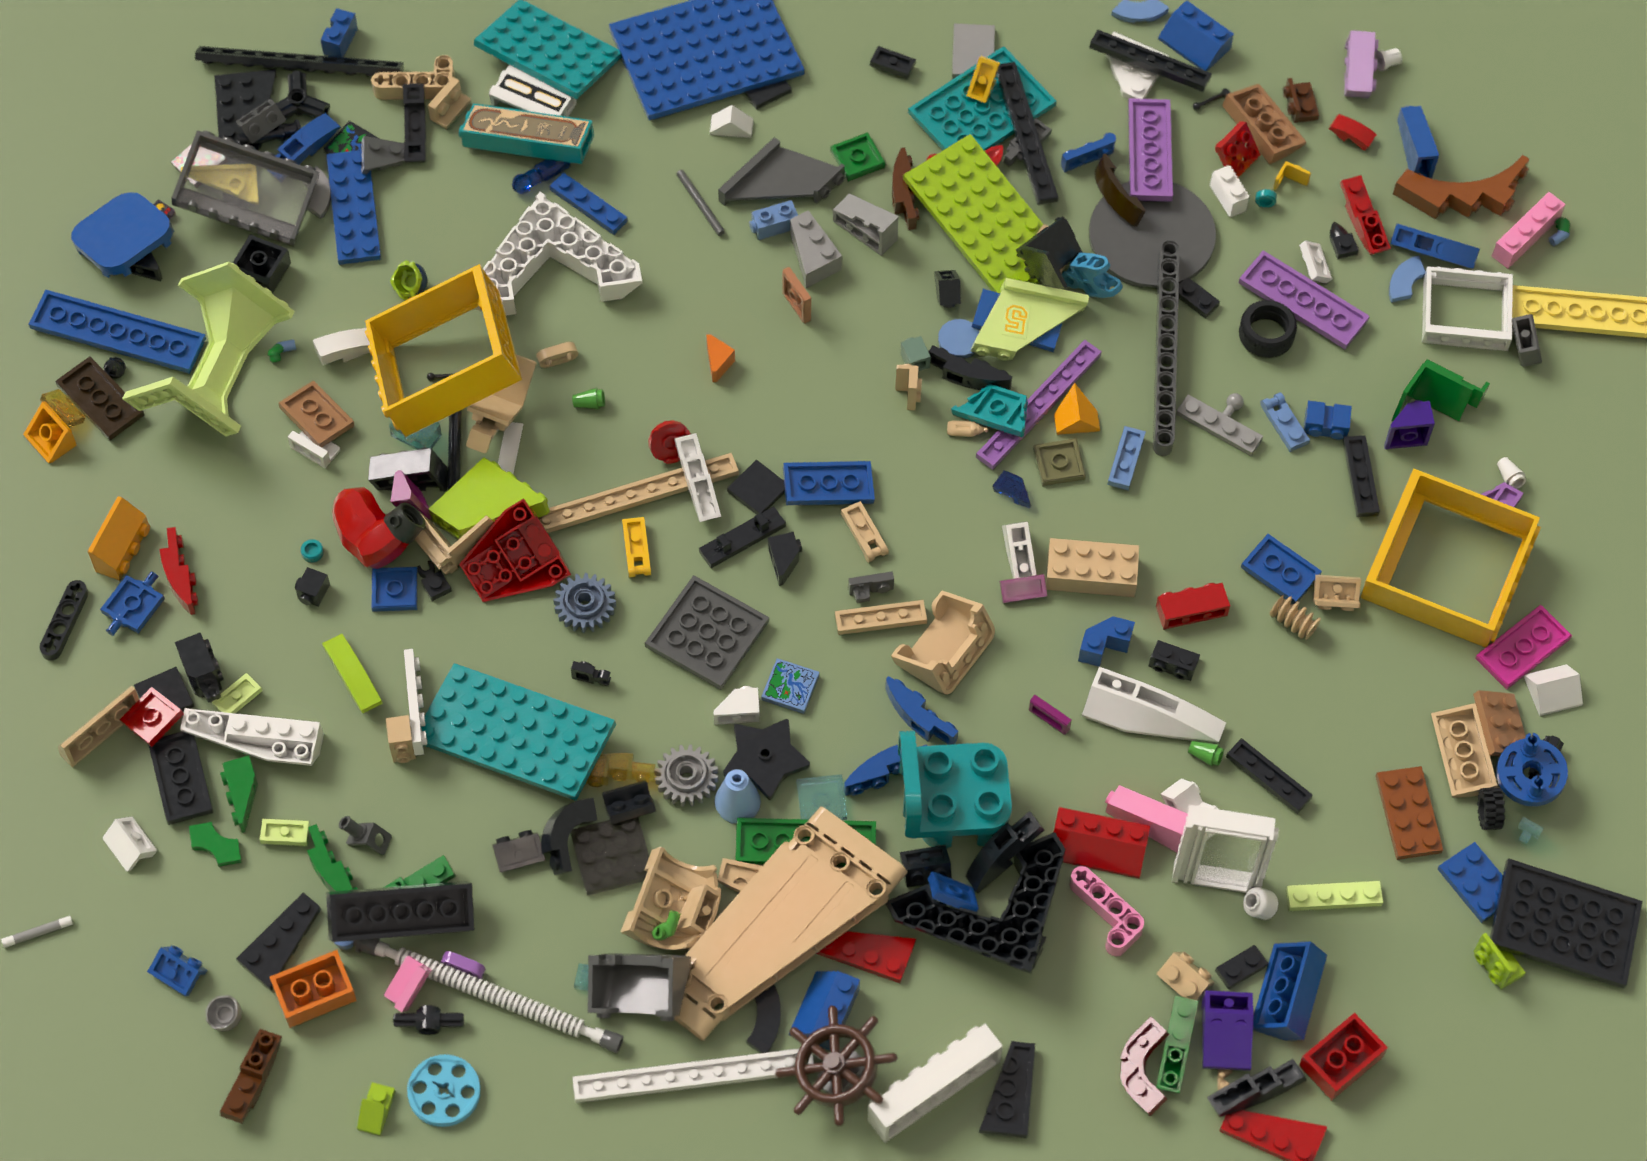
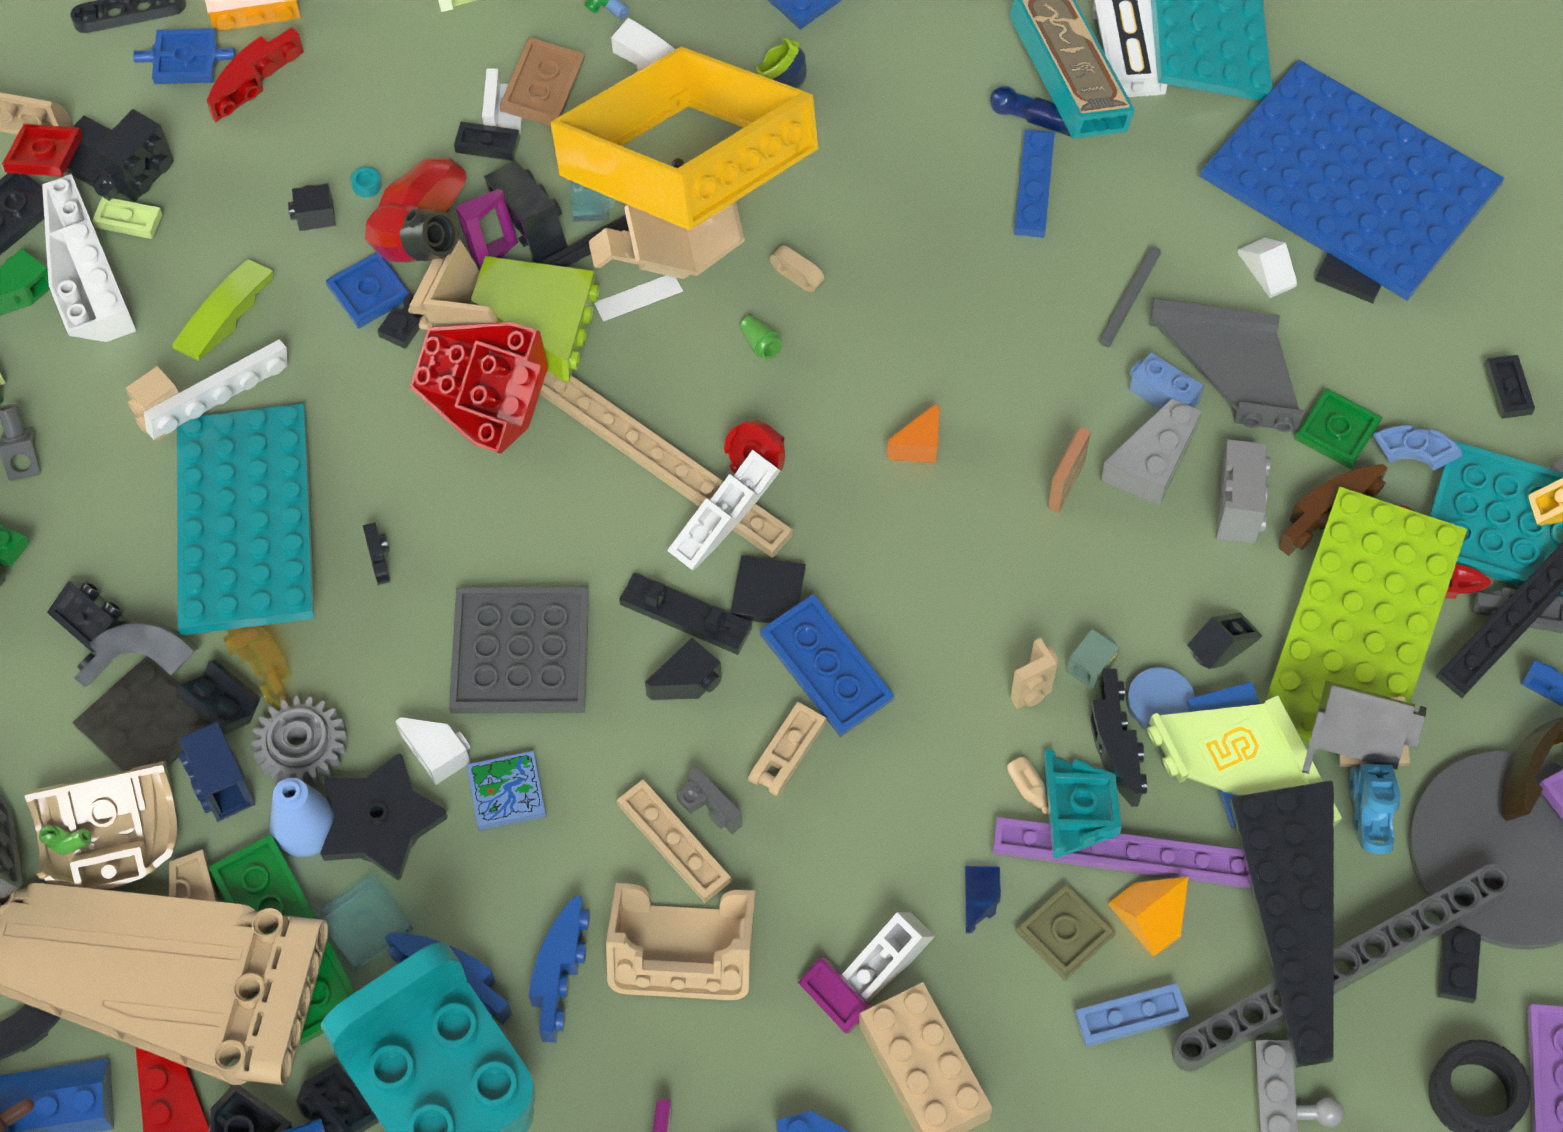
camera: 60 degrees right, 0 degrees up
white wedge [474,192,642,315] -> none
sand blue gear [554,573,616,633] -> none
yellow plate [622,517,651,578] -> none
none -> dark blue piece [178,722,256,822]
none -> black plate [454,122,520,161]
none -> black wing [1230,780,1334,1068]
none -> medium blue tile [1373,425,1463,471]

